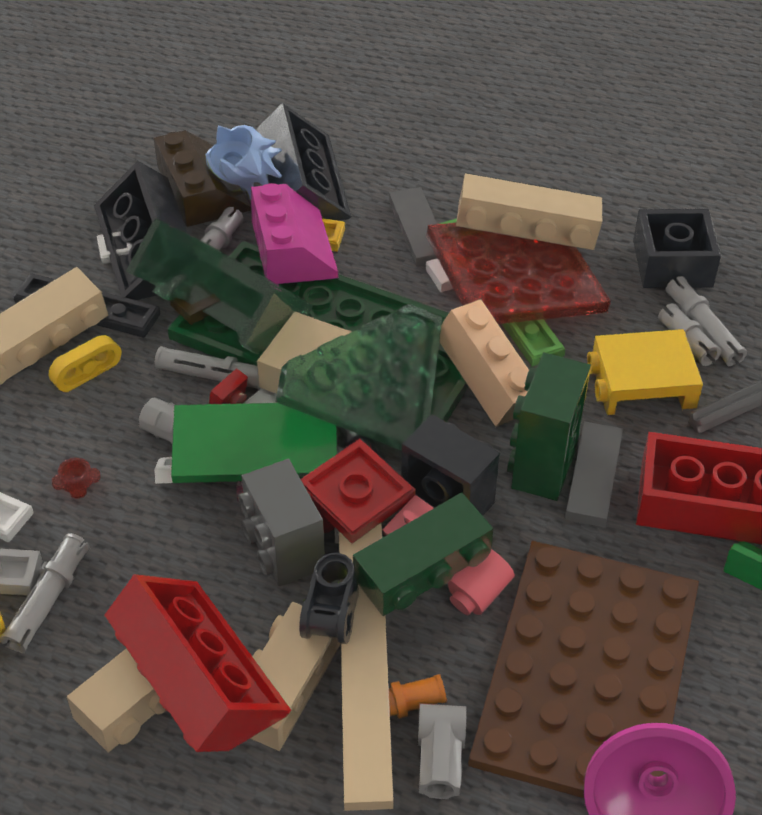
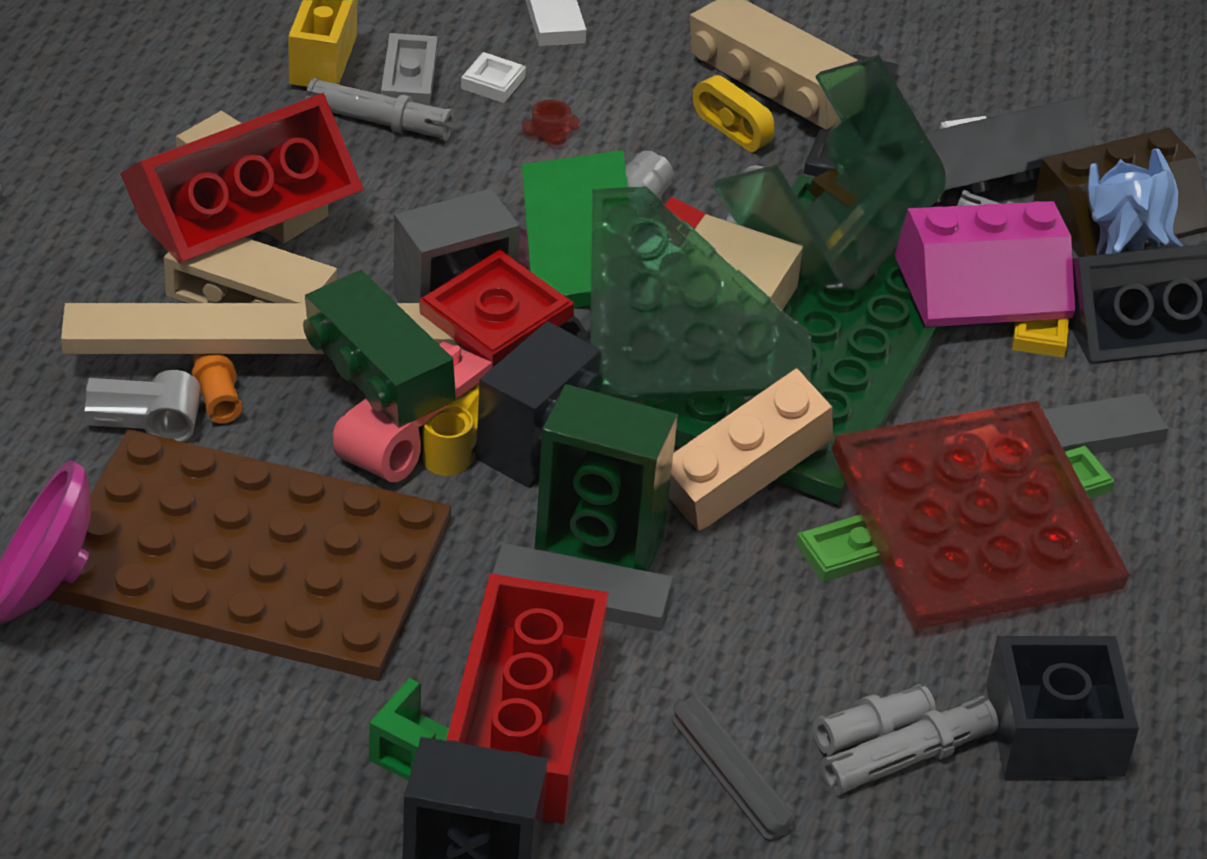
camera: 85 degrees right, 5 degrees down
black piece [299,553,359,644] -> none
tan brick [456,174,602,250] -> none
yellow panel [587,329,703,415] -> none

